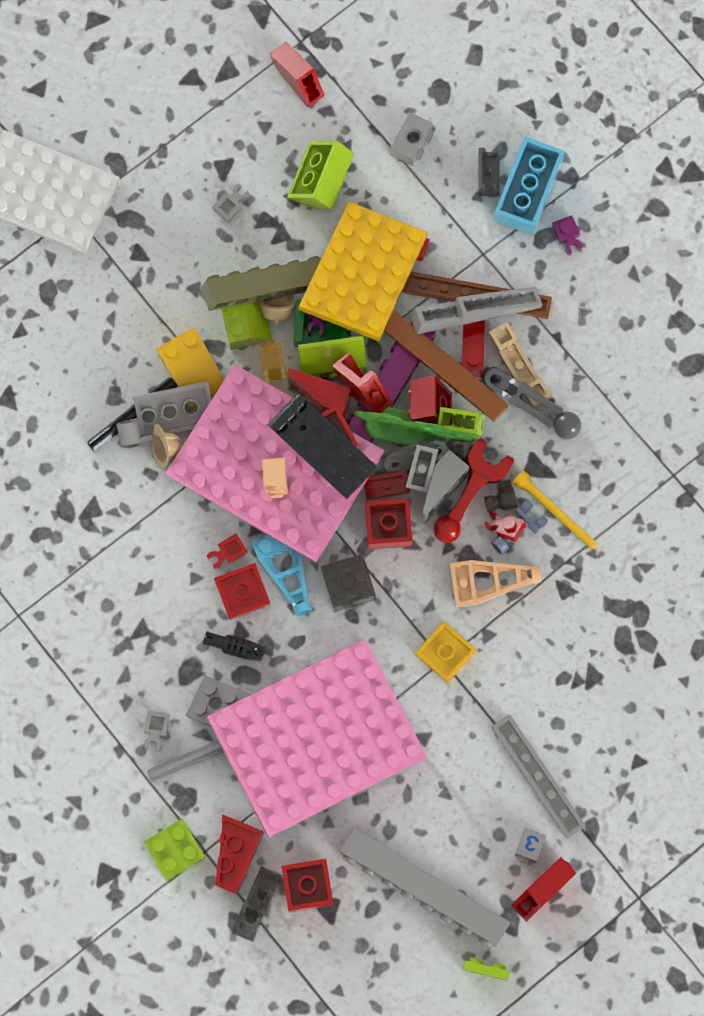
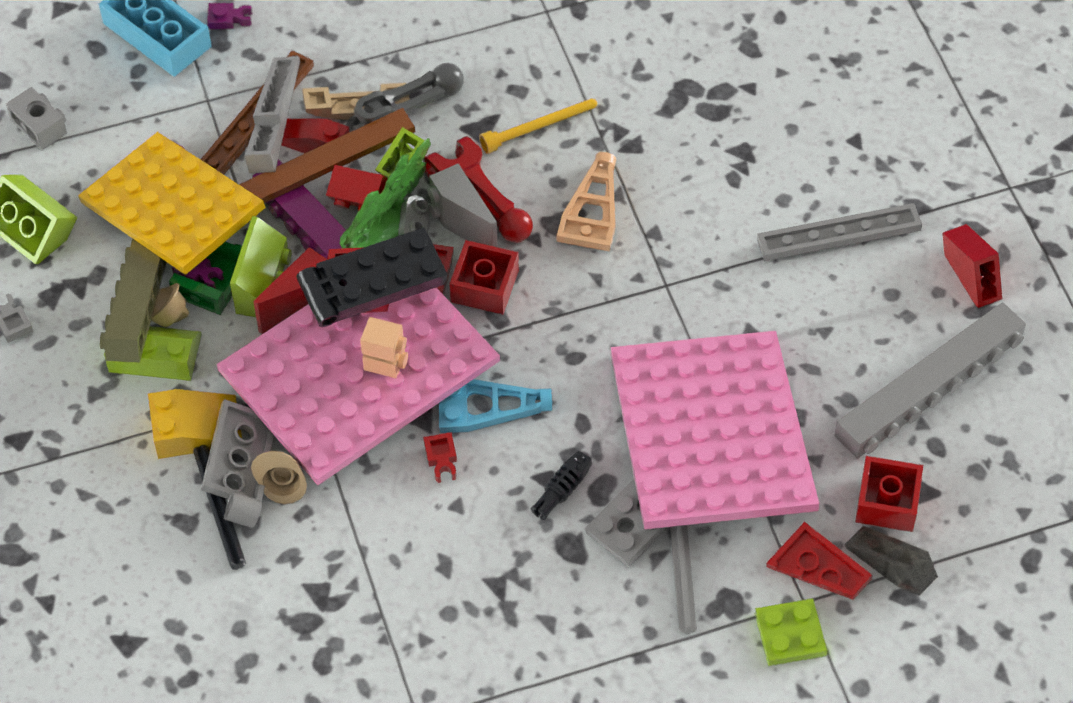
camera: 70 degrees left, 20 degrees down
light grey plate [144,710,170,752] -> none
red plate [214,563,271,620] -> none
clear yellow piece [259,340,286,382] -> none
clear smoke brick [321,554,376,613] -> none
red panel [332,353,393,413] -> none
light grey brick [406,443,438,493] -> none
yellow tile [414,621,477,683] -> none
lime plate [463,957,510,981] -> none
dark grey hinge [478,148,500,196] -> none
clear smoke piece [484,479,518,513] -> none
plate [484,512,526,542] -> none
sand blue bar [491,499,548,555] -> none
light grey brick [515,828,546,865] -> none

